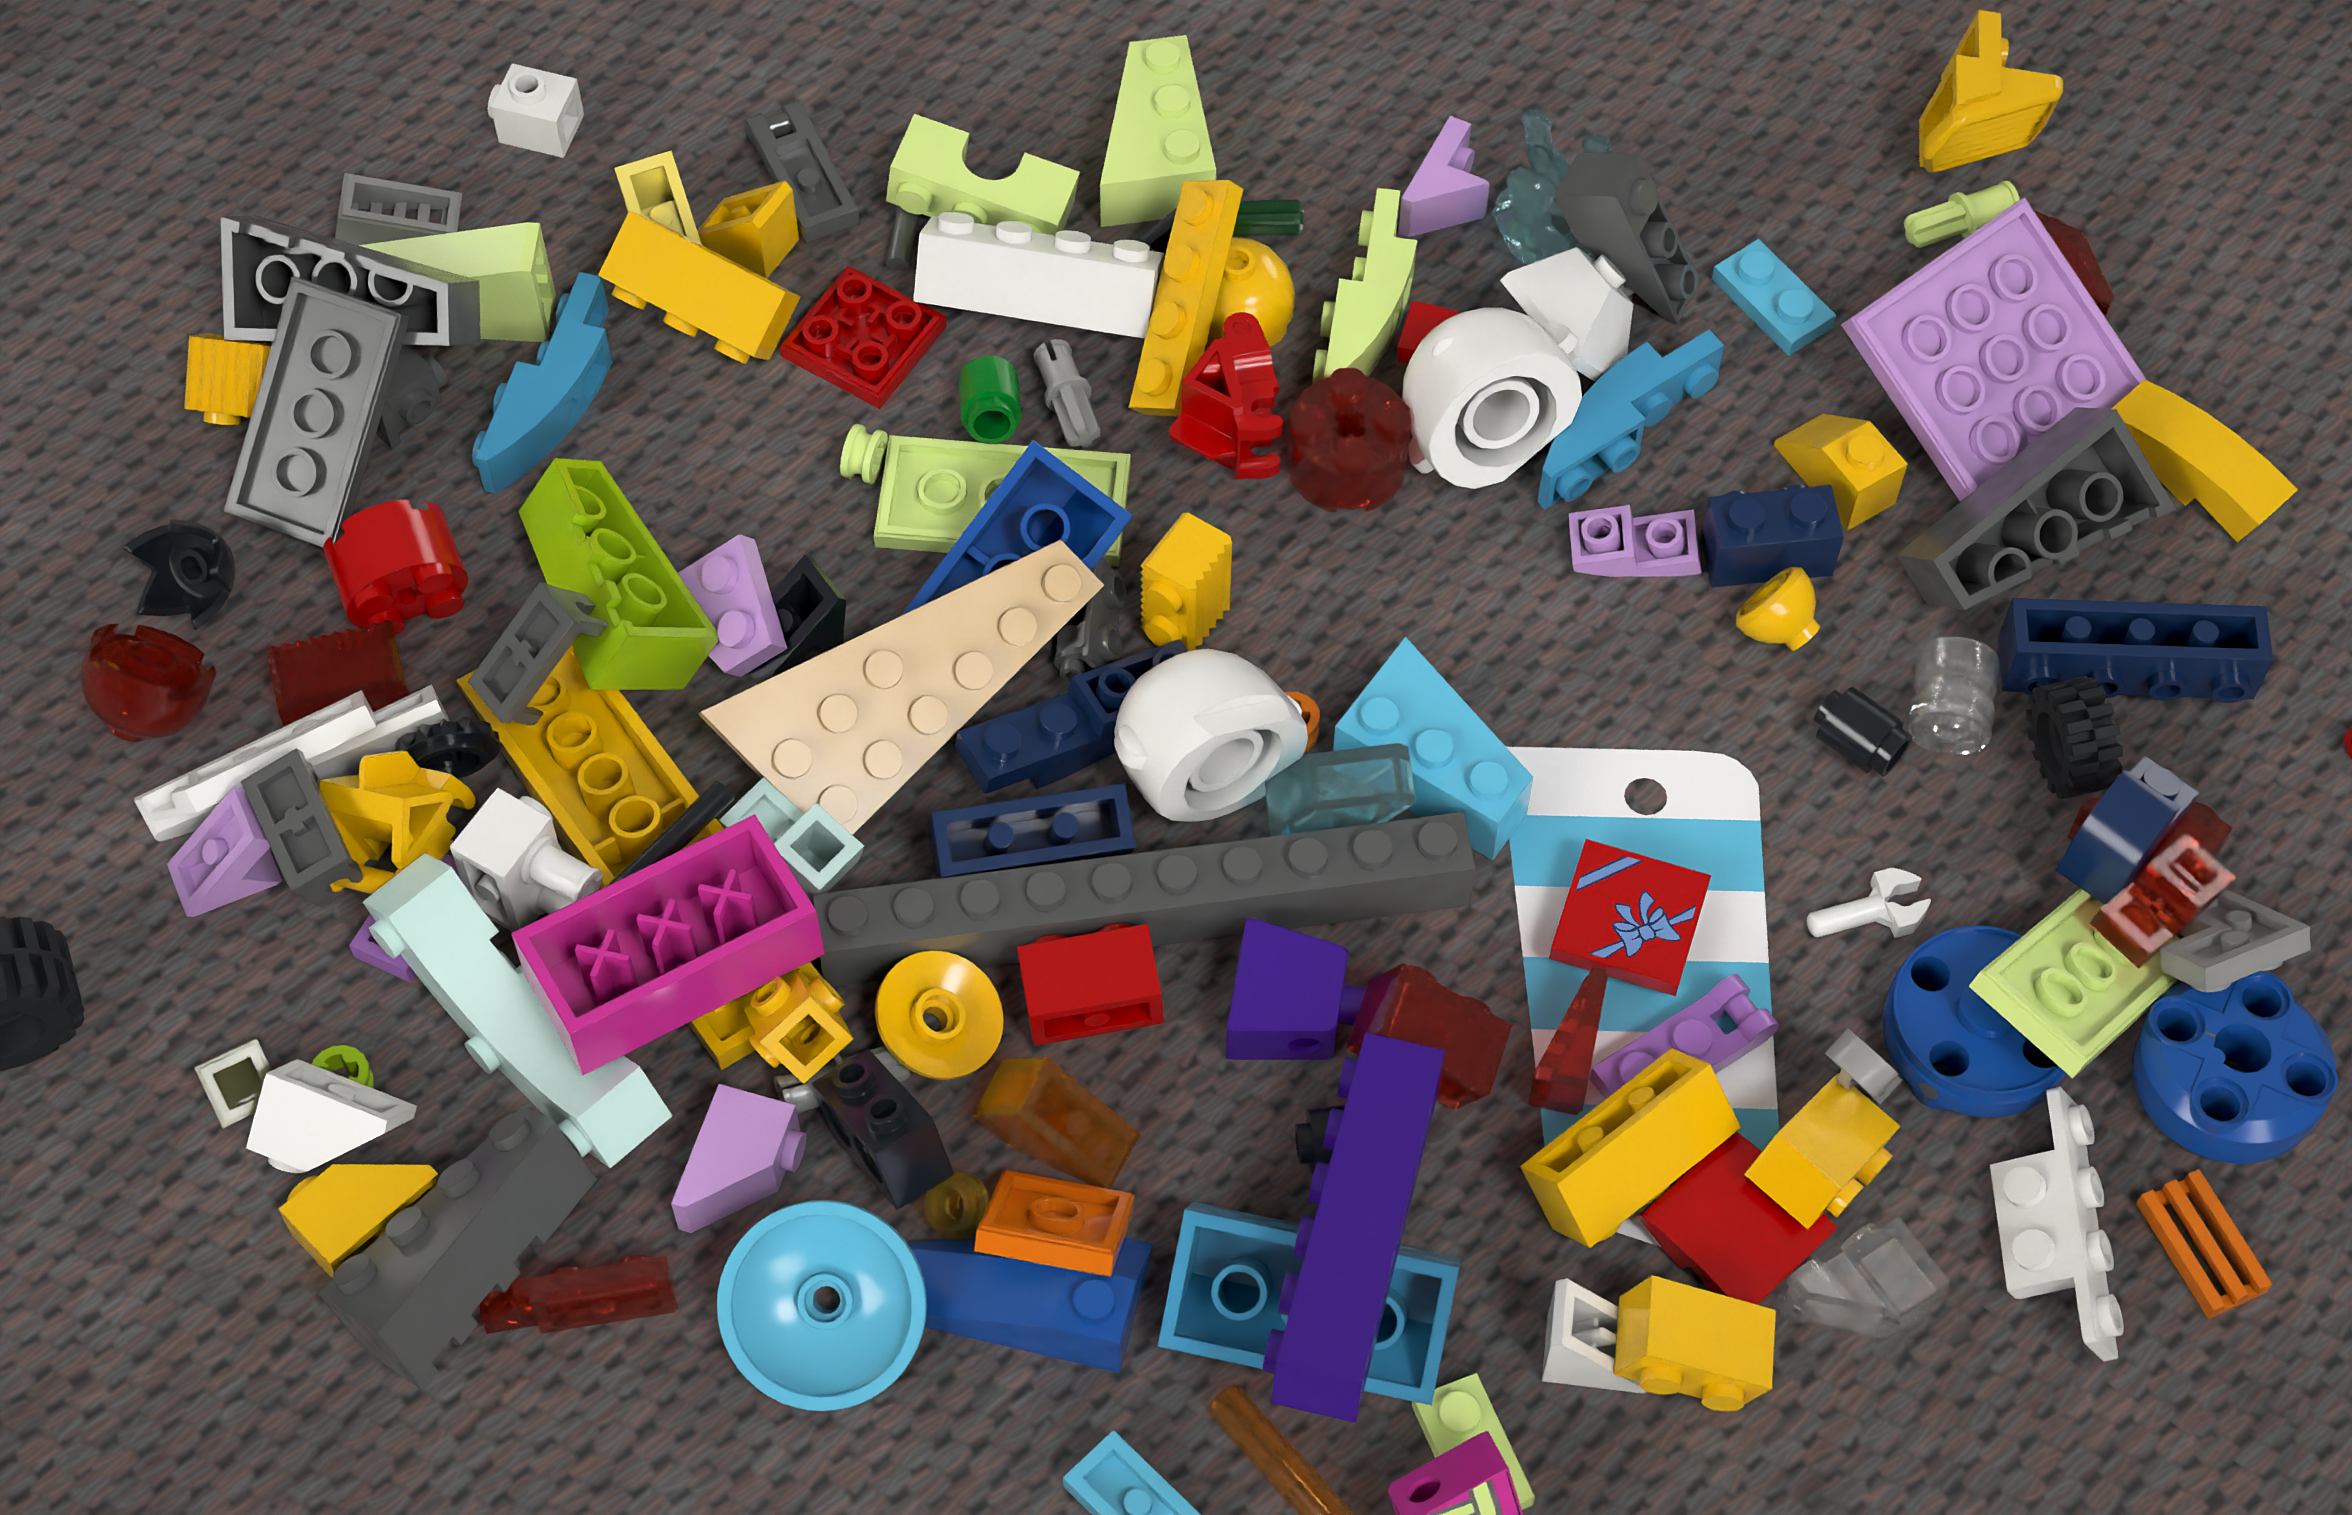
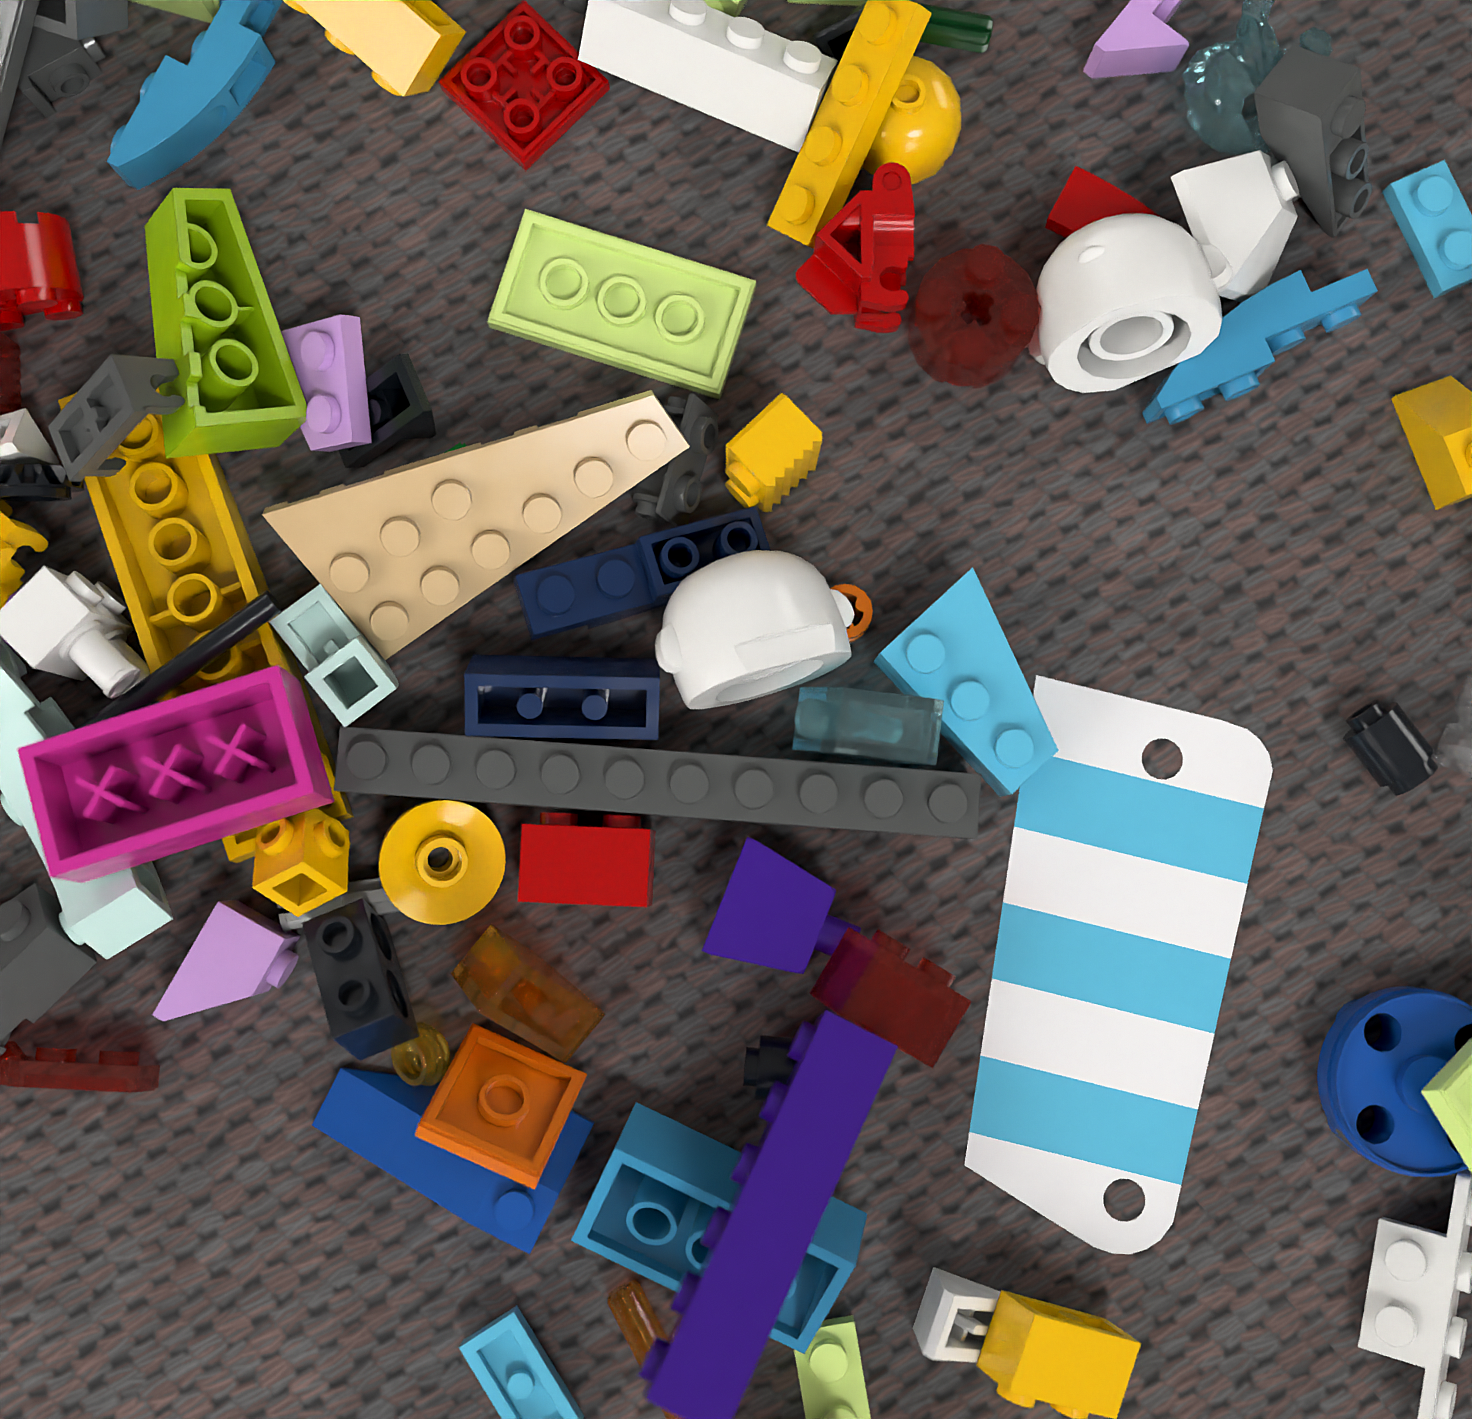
camera: 10 degrees right, 25 degrees up
medium azure dish [717,1200,927,1411] -> none
yellowish green bush [840,424,888,484] -> none
blue wedge [901,440,1134,616] -> none
green brick [958,356,1022,444] -> none
light grey axle [1034,339,1101,449] -> none
yellowish green slope [1313,188,1417,410] -> none
yellow brick [1520,1048,1741,1248] -> none
clear red slope [1529,967,1608,1115] -> none
red tile [1549,839,1711,996] -> none
lavender slope [1569,505,1702,577] -> none
medium lavender plate [1589,974,1779,1099] -> none
red slope [1636,1132,1837,1305] -> none
dark blue brick [1700,485,1844,588] -> none
yellow brick [1736,567,1820,651] -> none
yellow brick [1744,1073,1901,1229] -> none
clear slope [1780,1217,1951,1341] -> none
white bar [1807,868,1931,938] -> none
light grey piece [1825,1028,1902,1104] -> none

